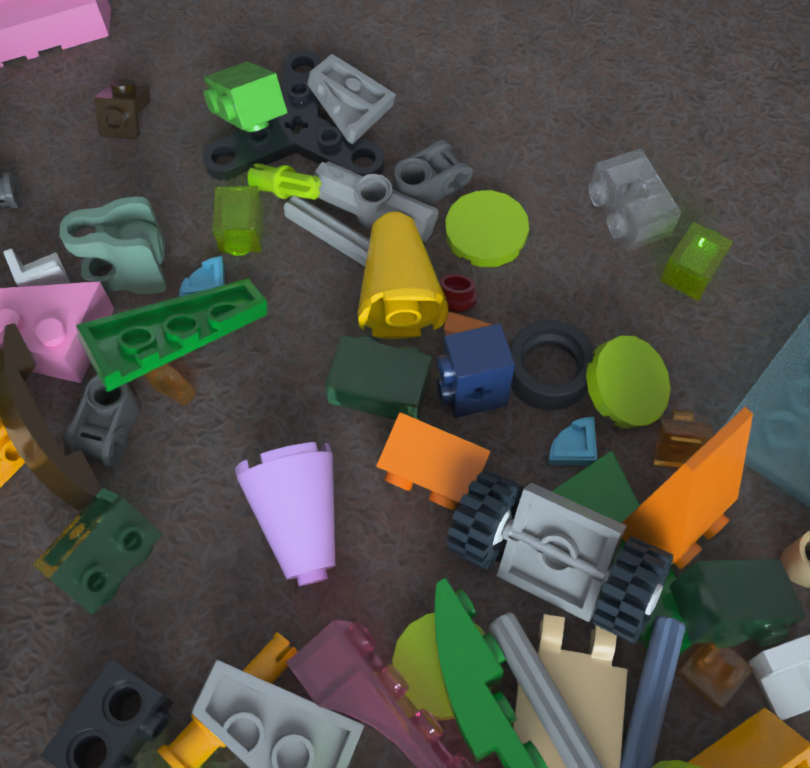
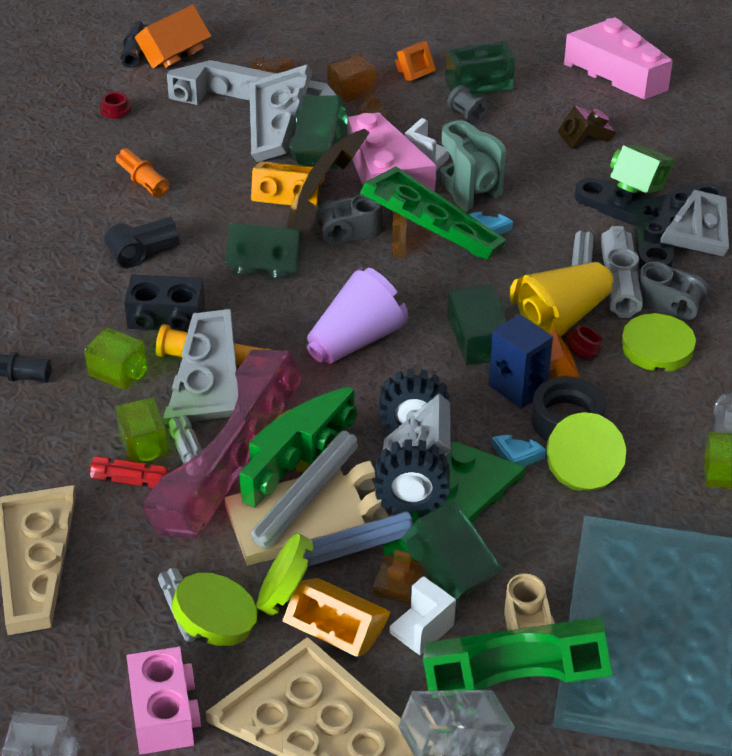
camera: 60 degrees right, 20 degrees down
clear neon green brick [212,186,264,256] -> none
lime axle [247,163,322,199] -> none
orange brick [376,412,491,511] -> none
orange slope [622,407,753,569] -> none
clear orange tile [653,410,713,468] -> none

